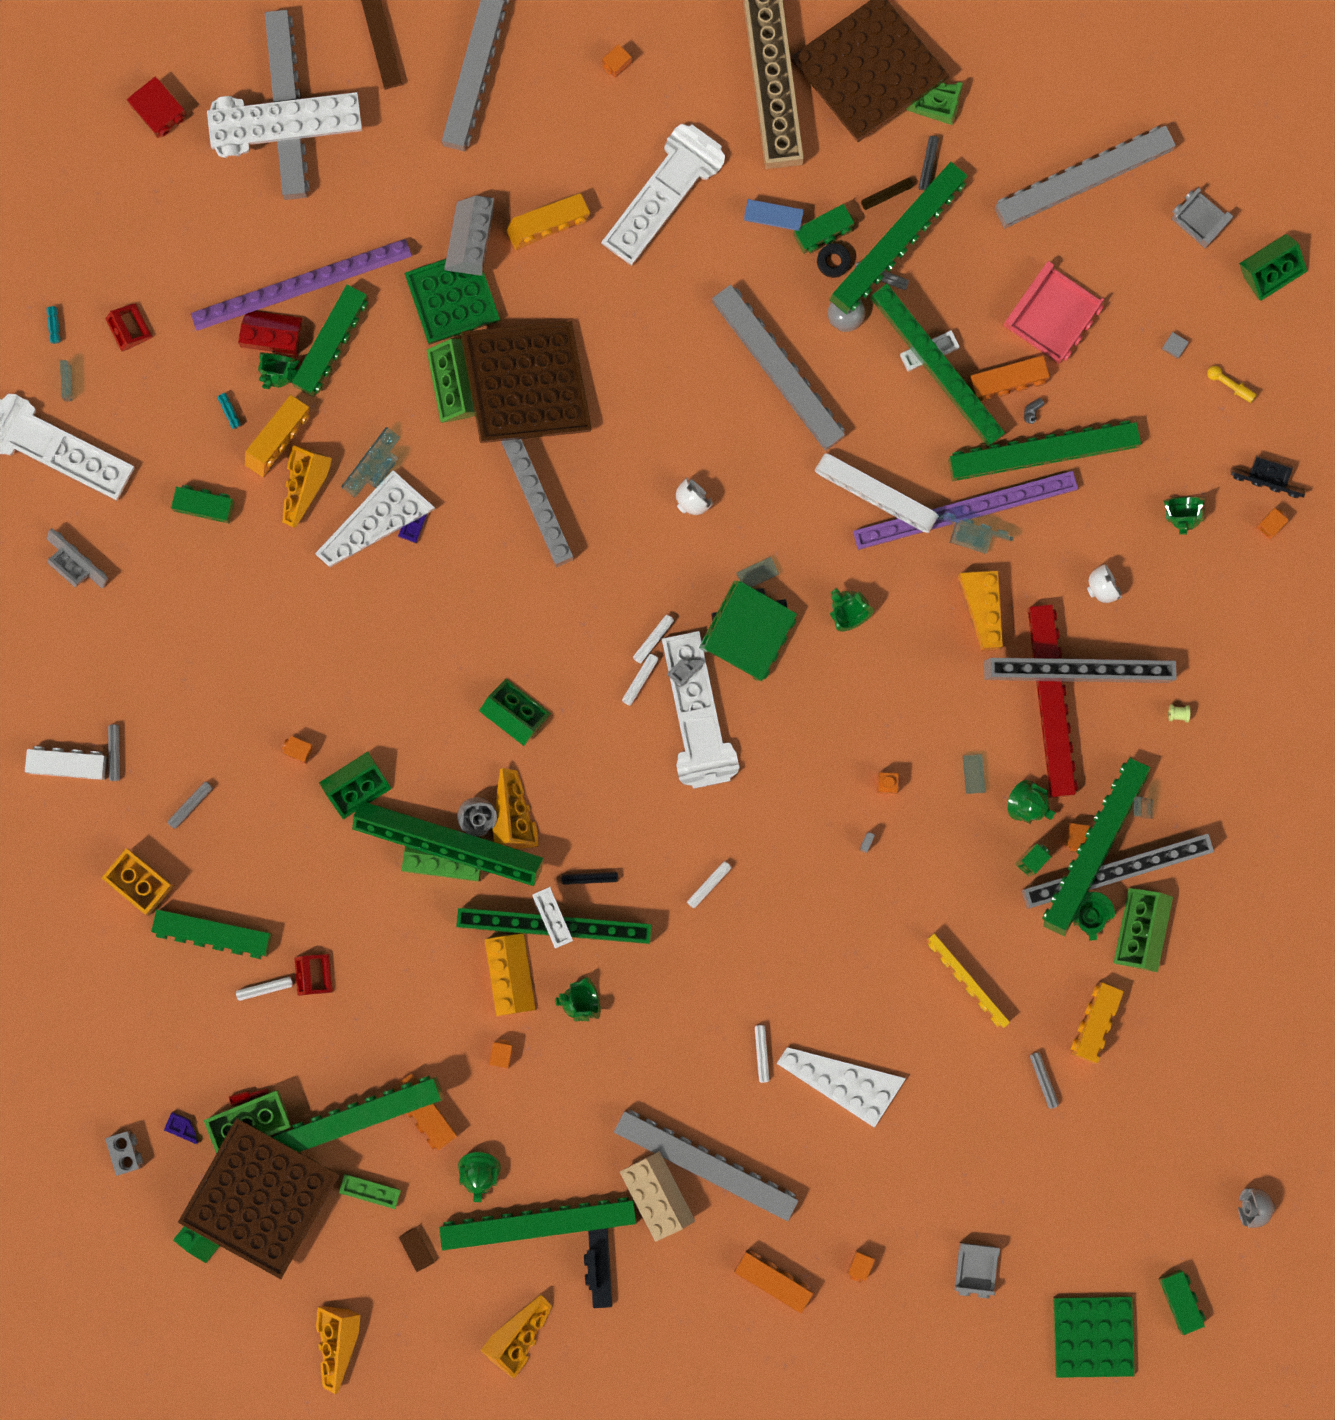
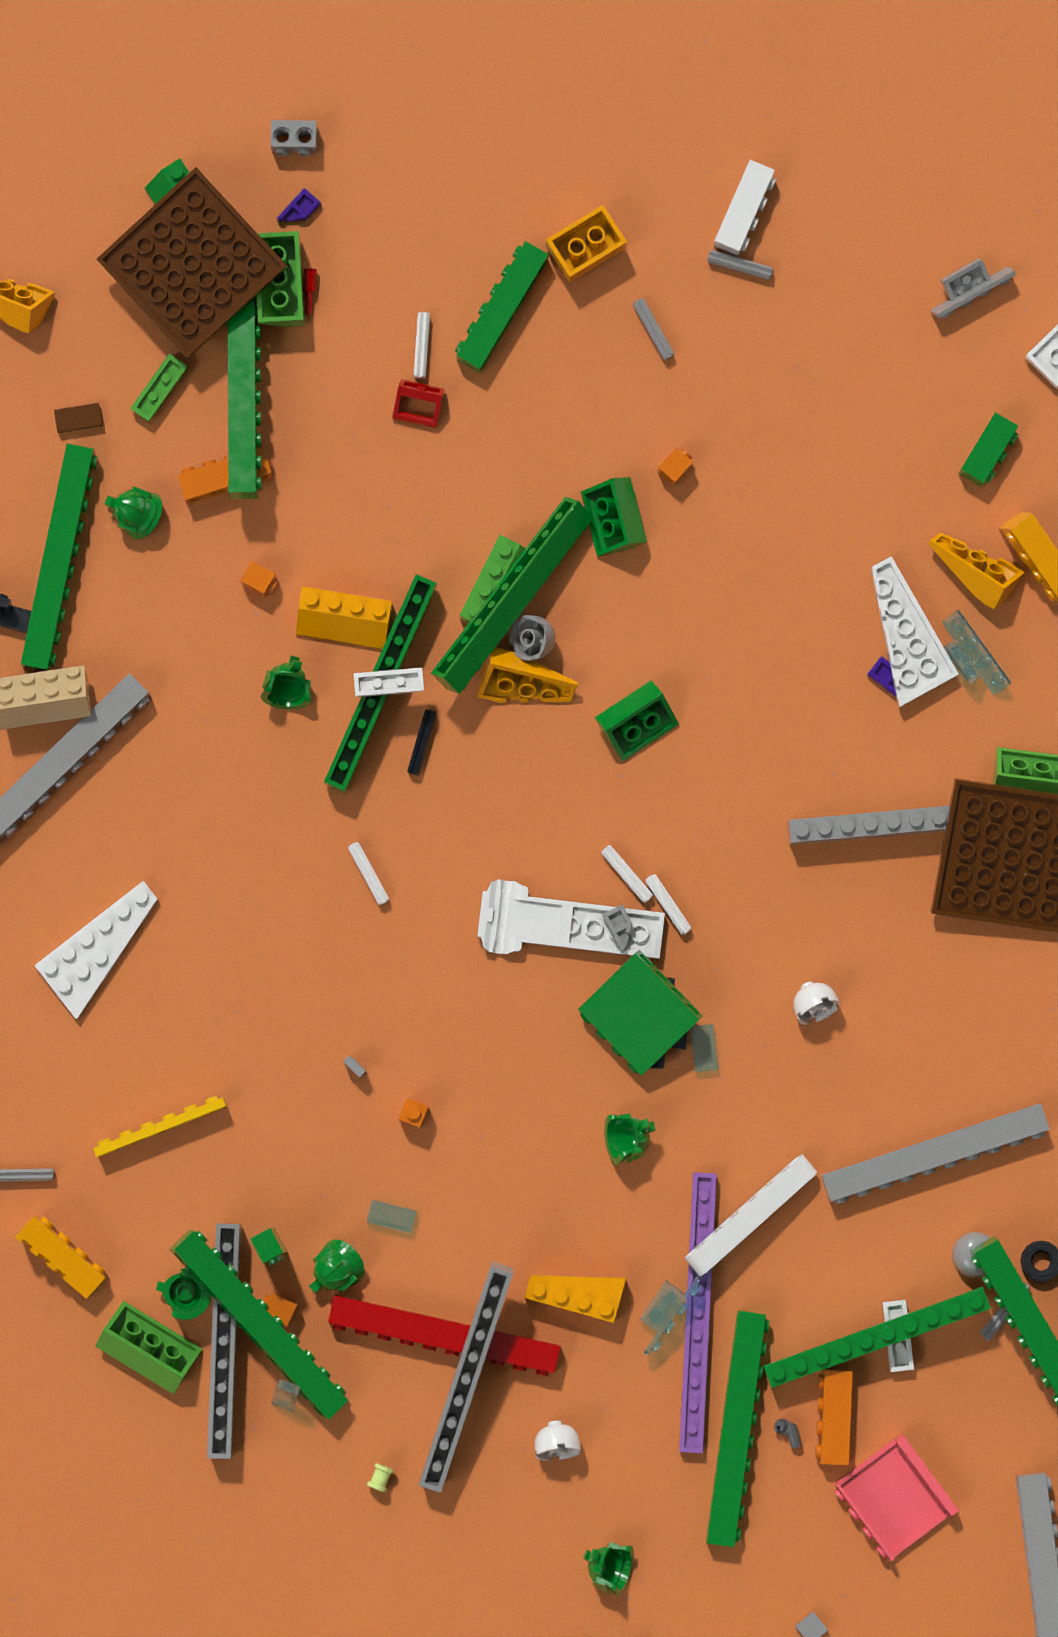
camera: 110 degrees right, 0 degrees up
white axle [755,1025,769,1083] -> none

